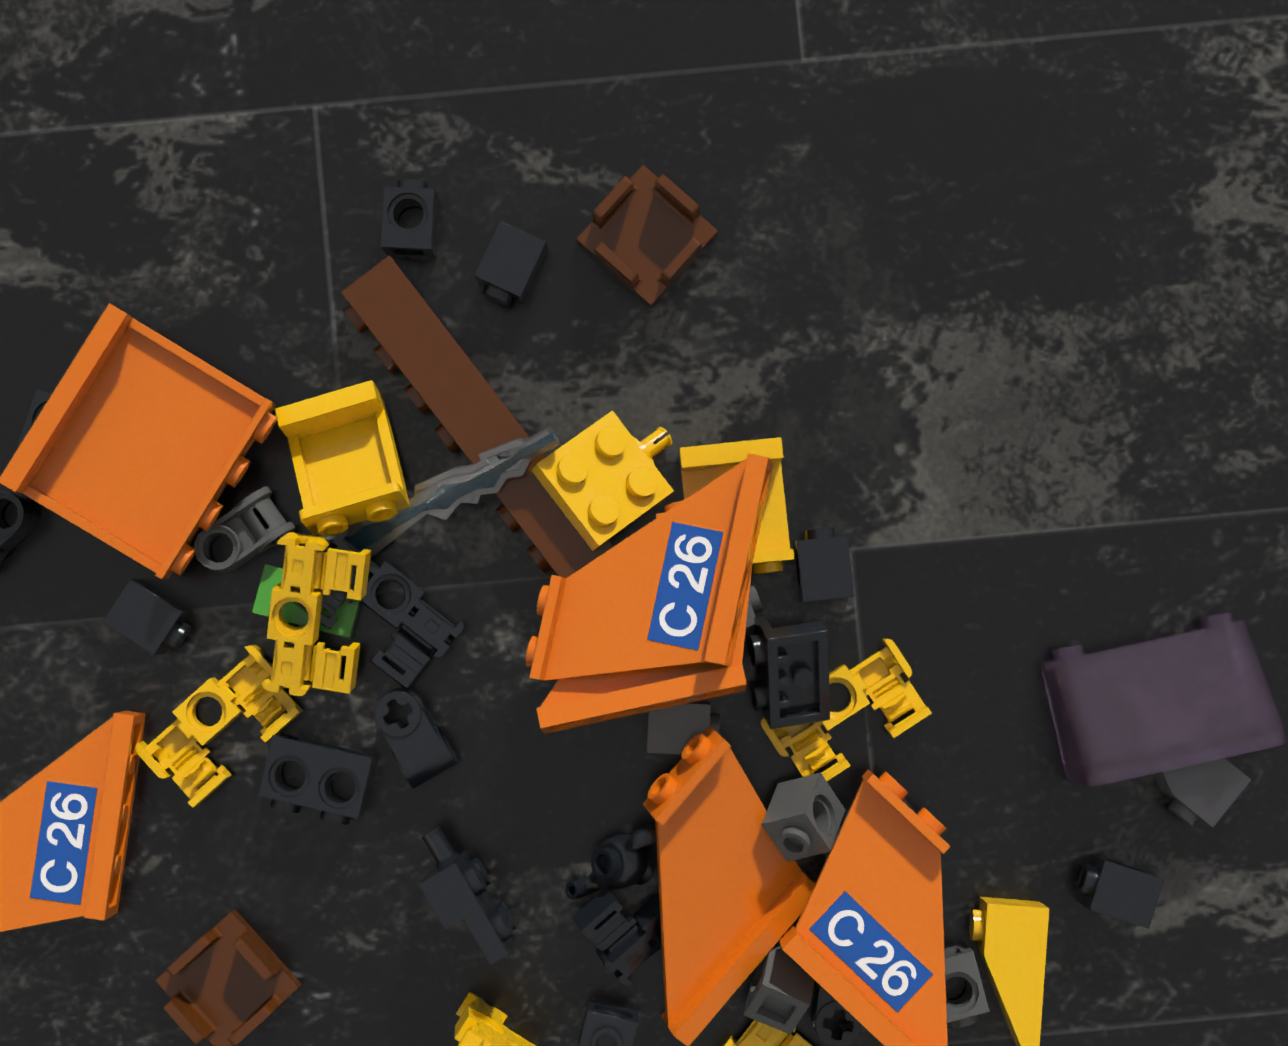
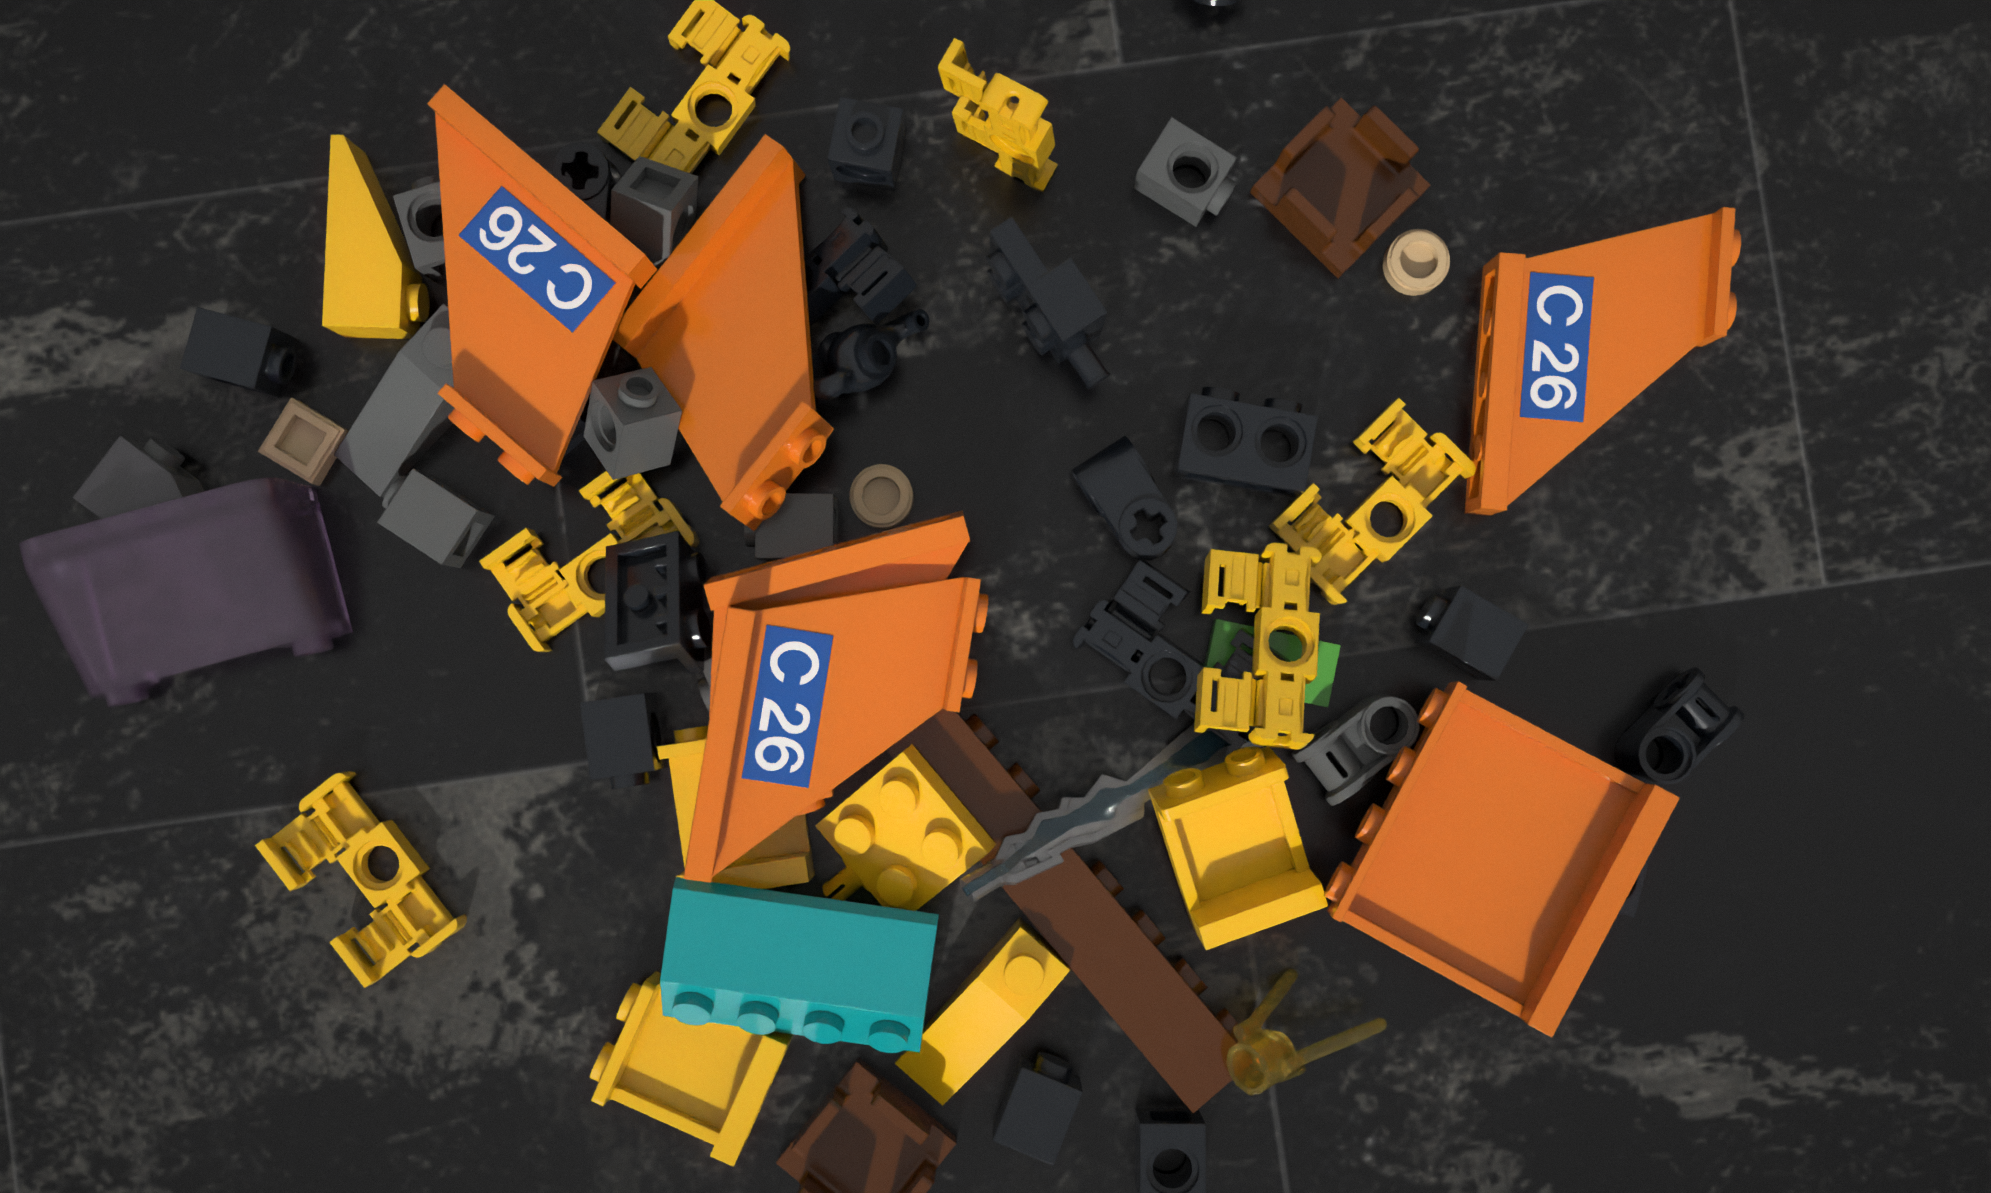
camera: 175 degrees right, 0 degrees up
none -> yellow piece [255,771,467,988]
none -> tan tile [258,398,349,486]
none -> dark grey slope [334,304,454,498]
none -> dark grey brick [377,469,495,568]
none -> yellow panel [590,971,794,1167]
none -> teal slope [660,877,939,1053]
none -> tan tile [850,464,914,529]
none -> yellow slope [895,917,1070,1106]
none -> dark grey brick [1133,117,1237,227]
none -> clear yellow plant [1227,969,1387,1096]
none -> tan tile [1383,229,1450,296]

